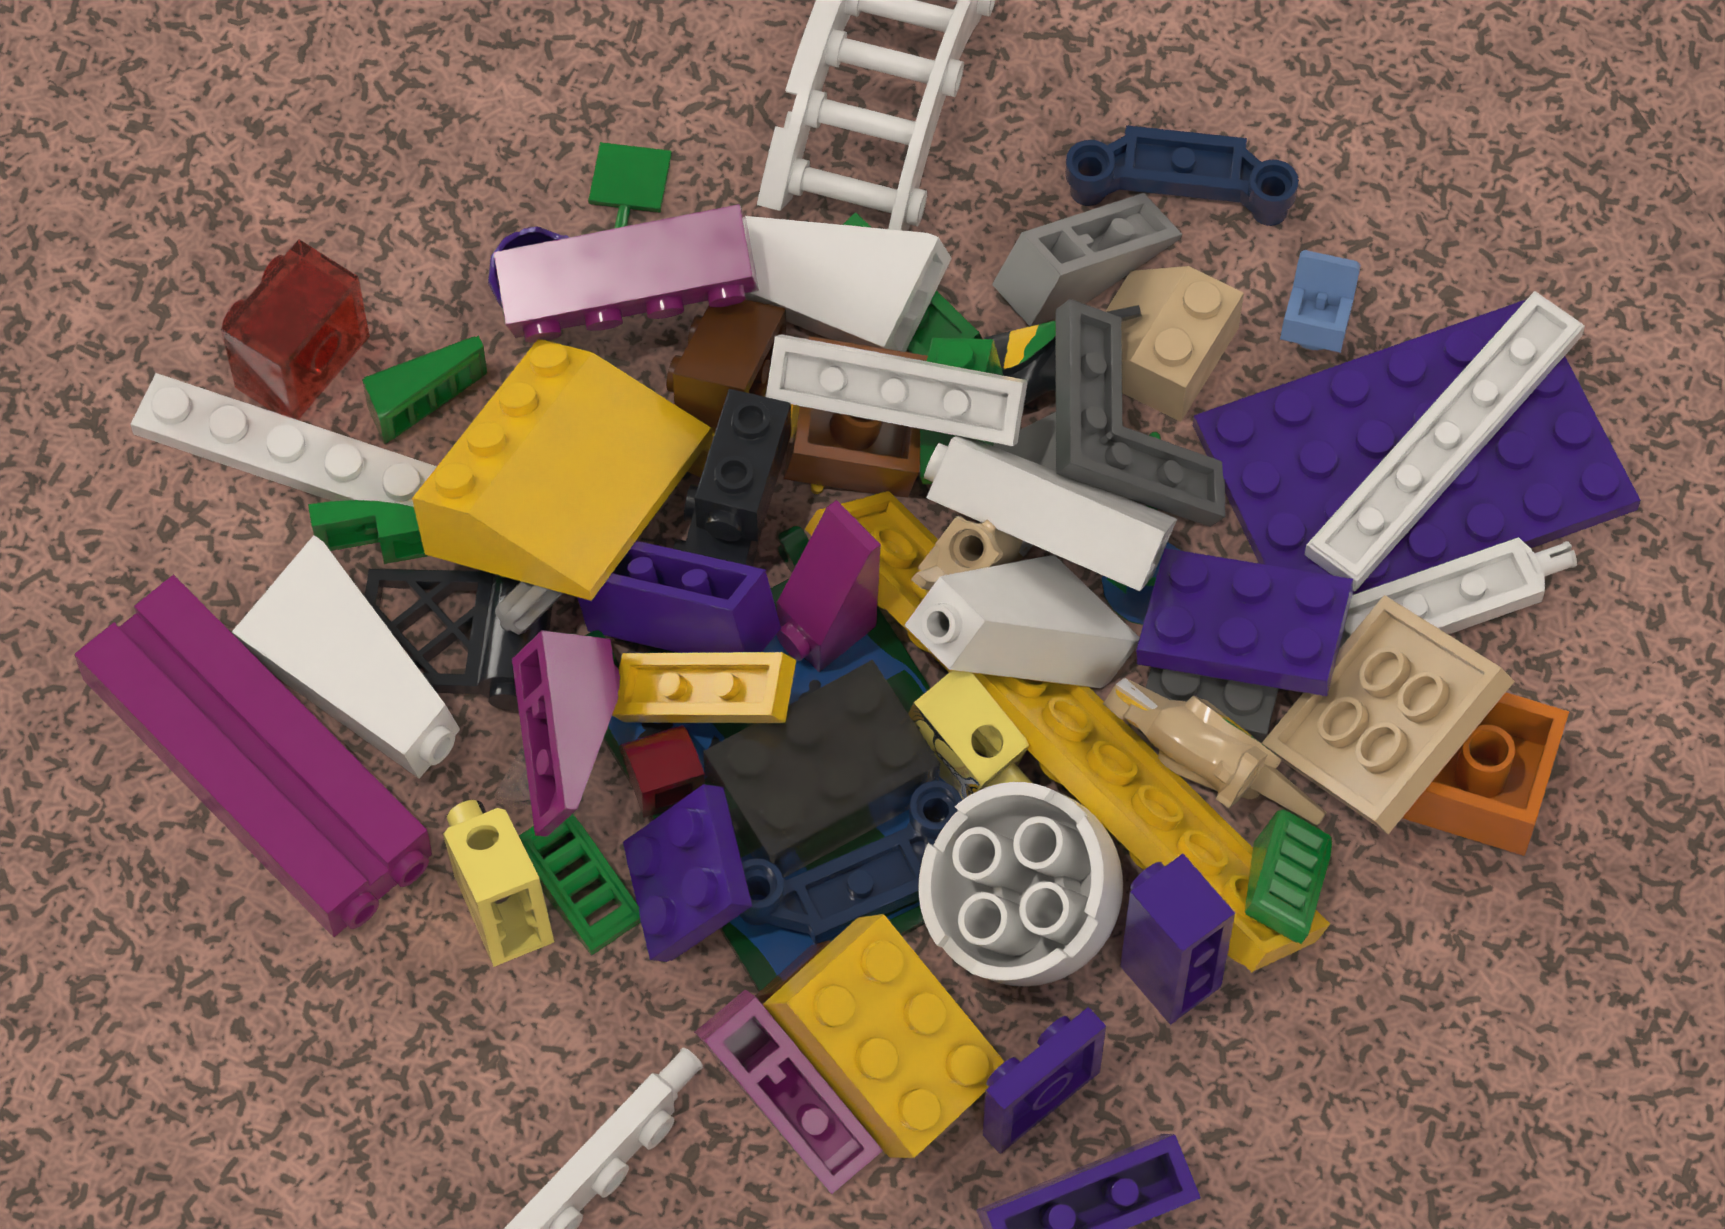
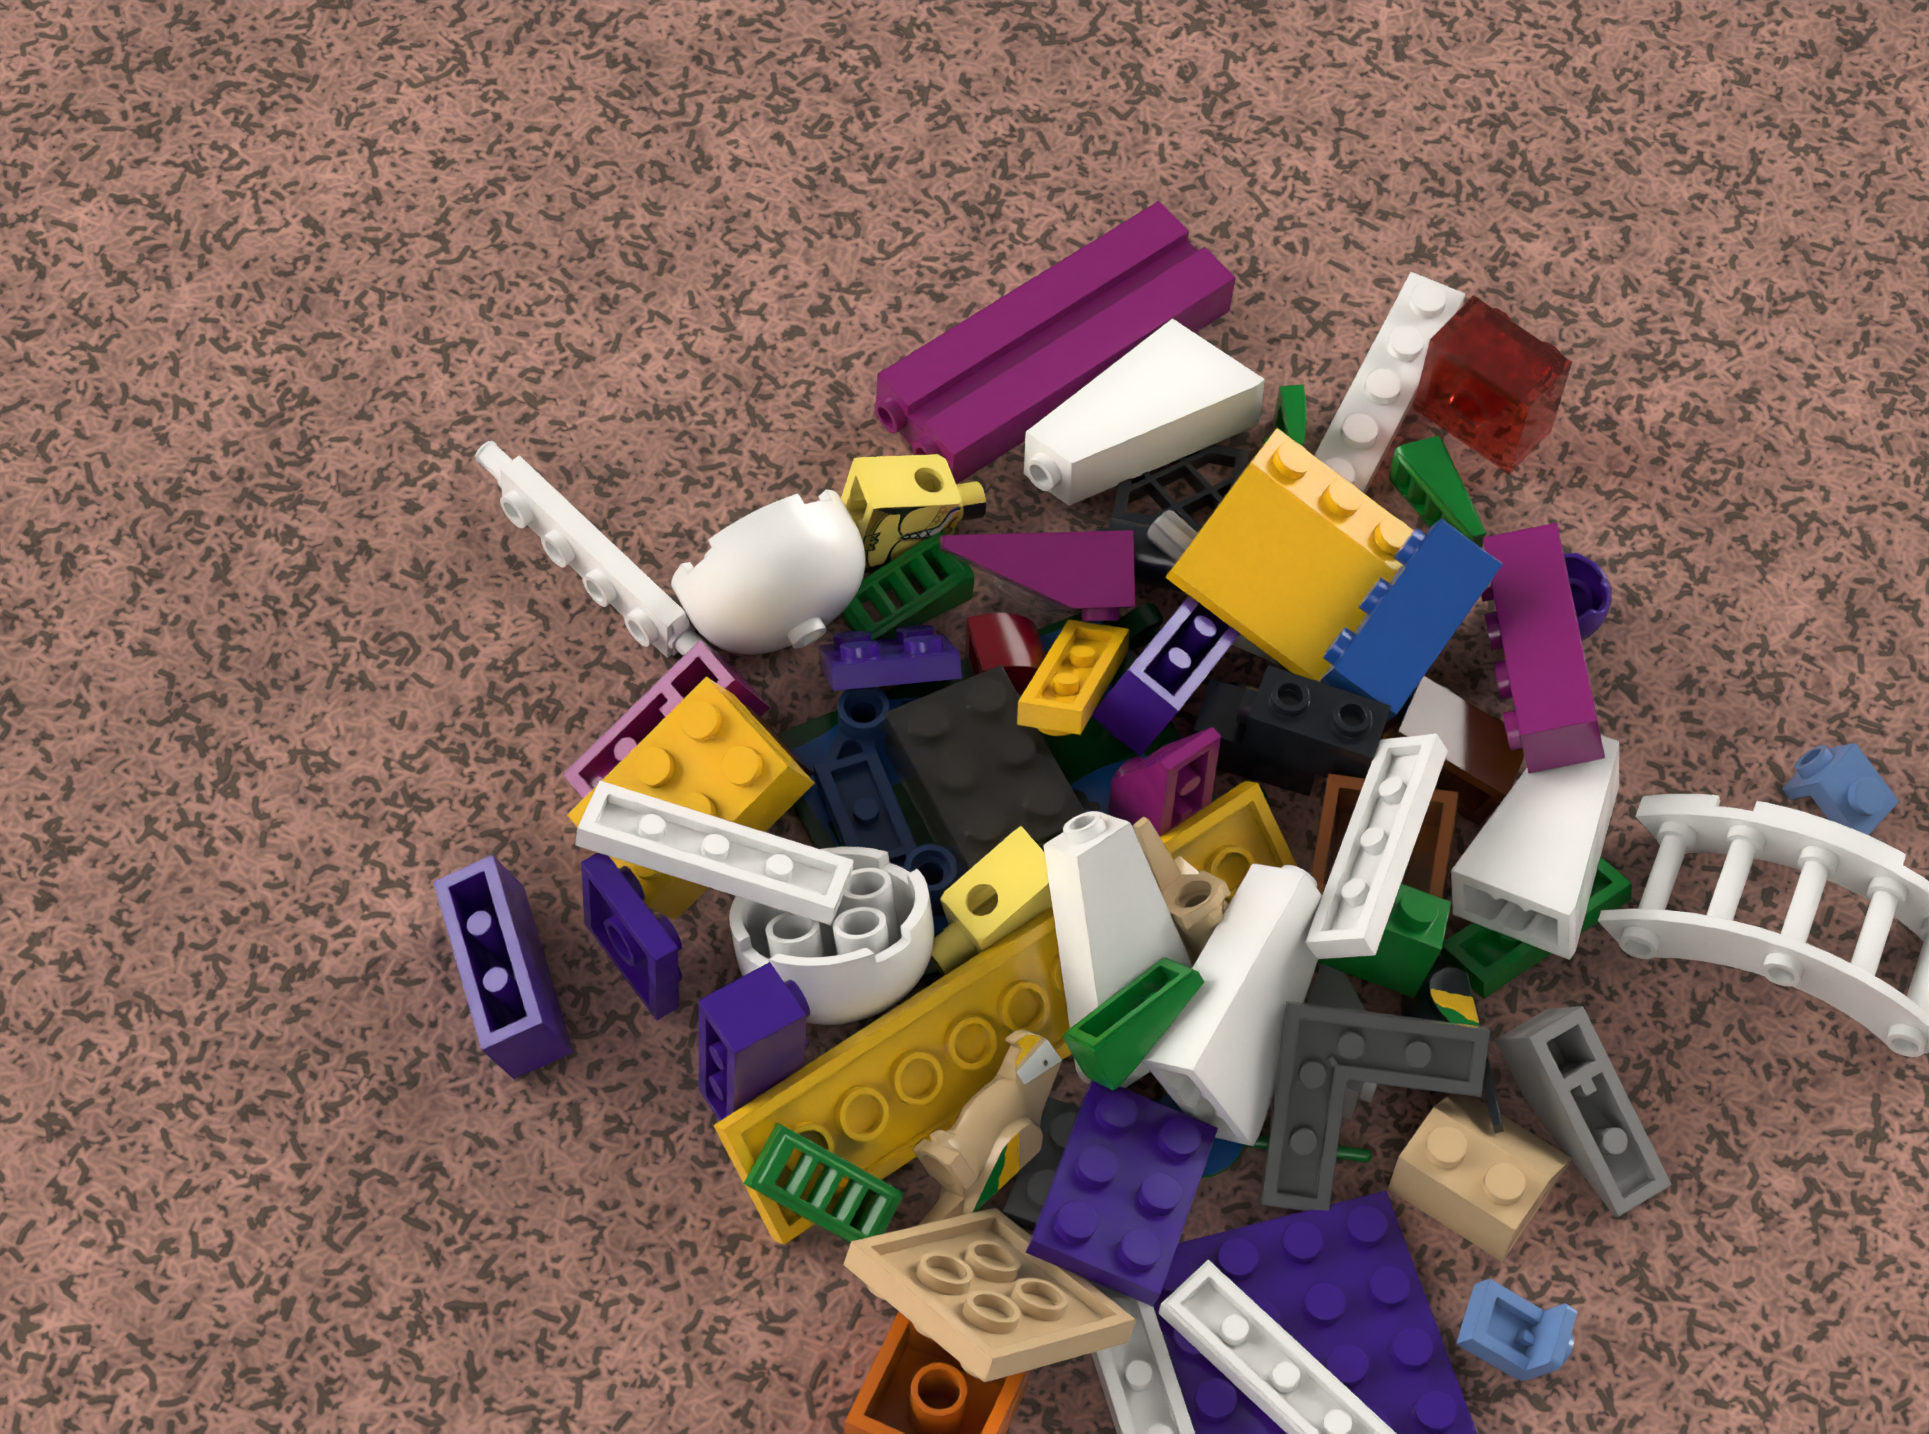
camera: 90 degrees right, 5 degrees down
green piece [588,142,672,229] -> none
dark blue plate [1065,125,1299,226] -> none
none -> white plate [575,781,854,926]
none -> white cylinder [671,489,865,655]
none -> green slope [1062,957,1204,1091]
none -> blue brick [1320,519,1503,722]
none -> medium blue bracket [1782,743,1899,835]

